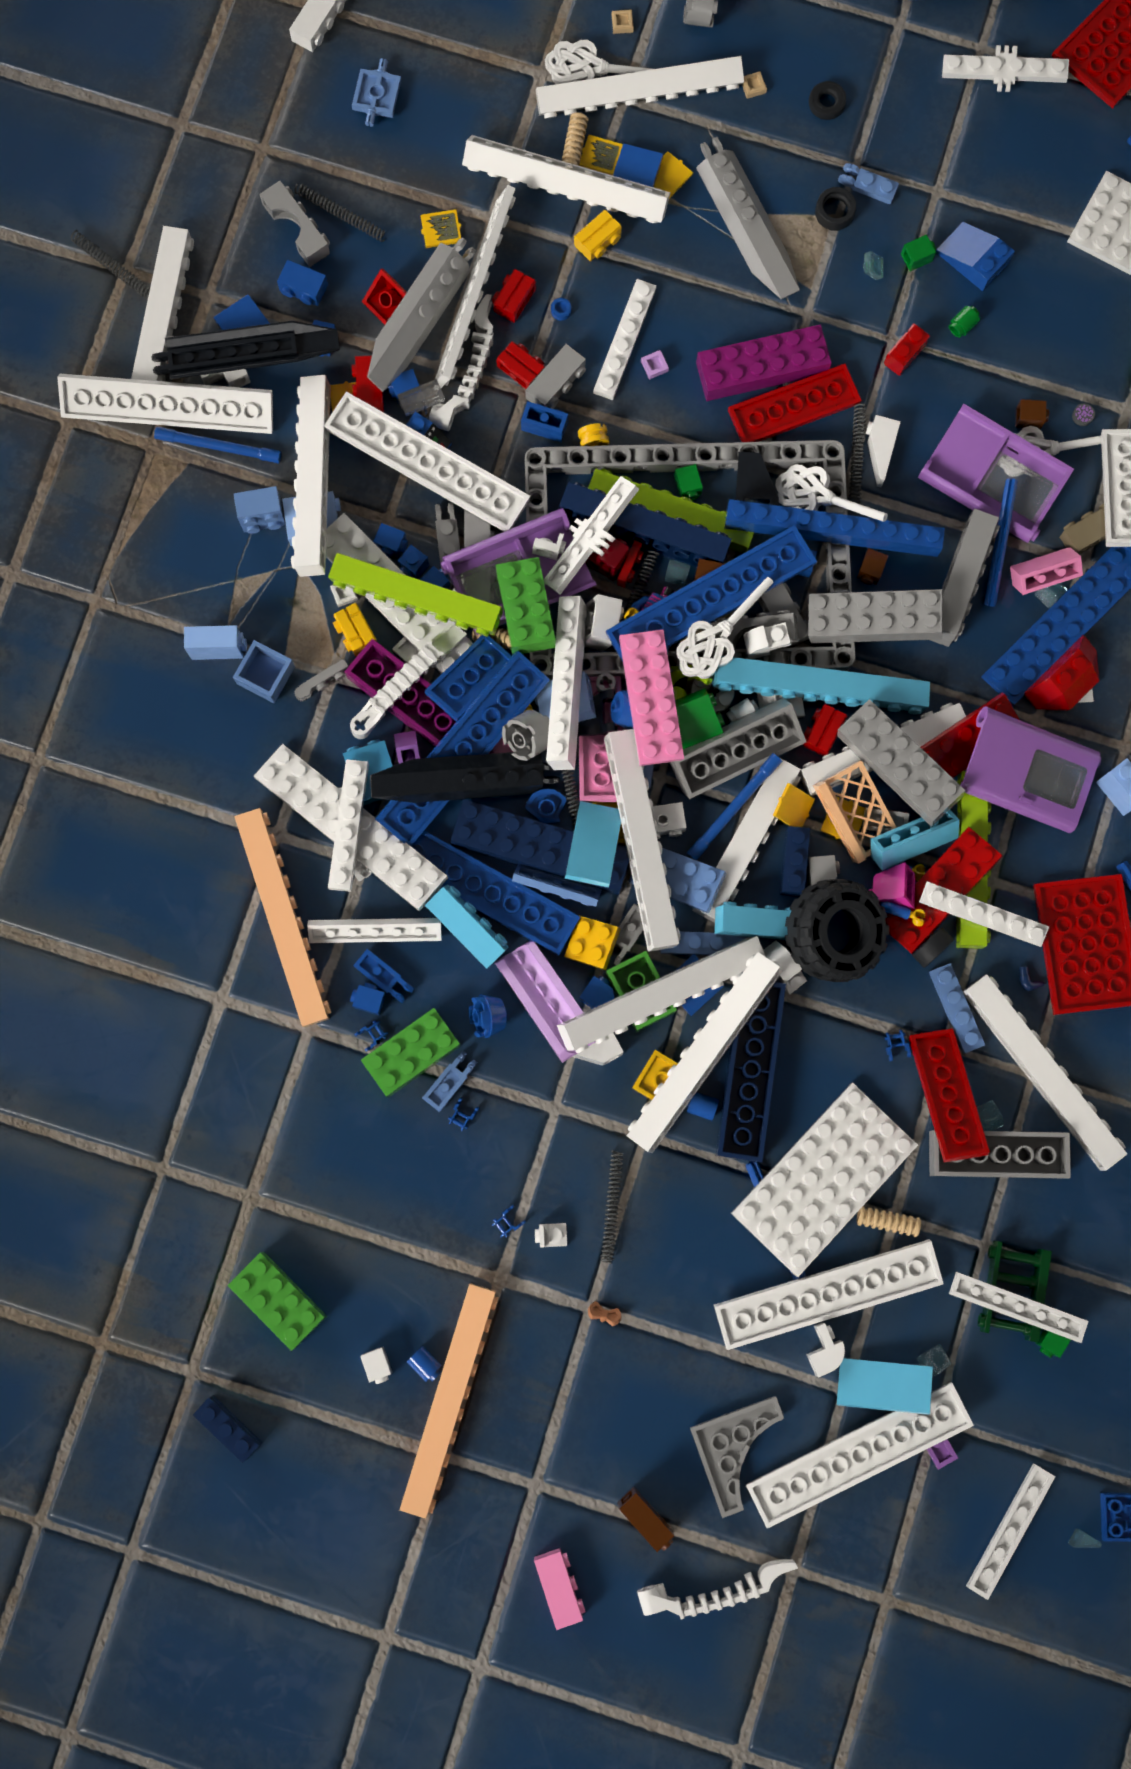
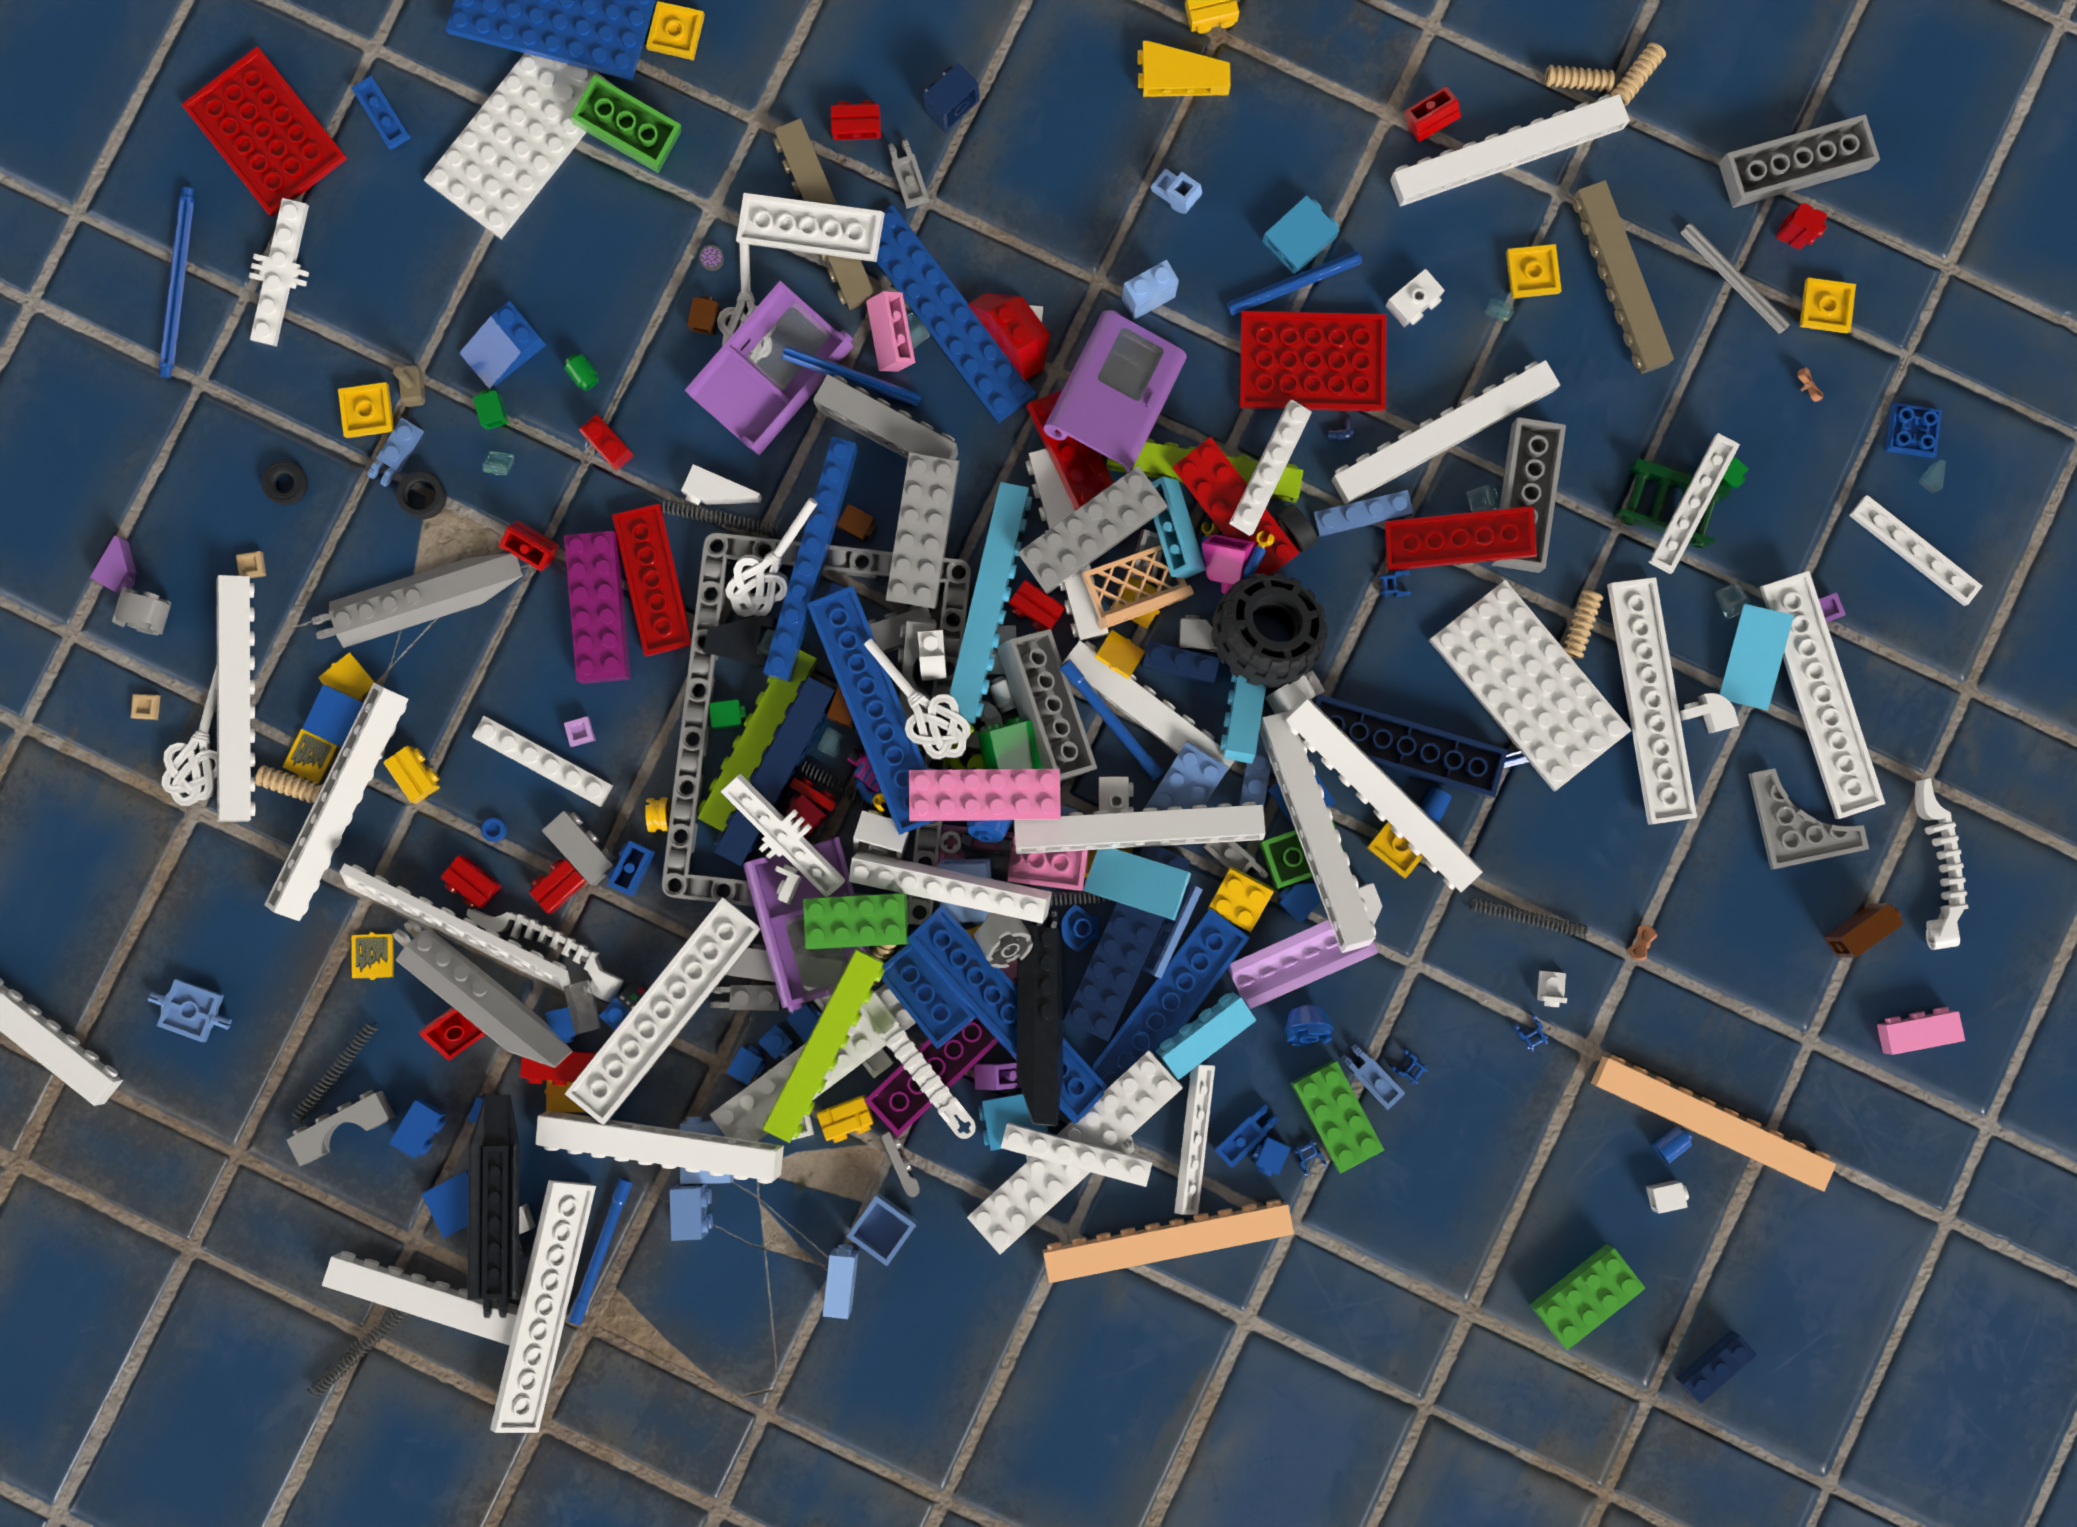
camera: 80 degrees left, 5 degrees up
none -> yellow plate [338,382,394,438]
none -> dark tan piece [393,365,426,407]
none -> red brick [499,520,560,571]

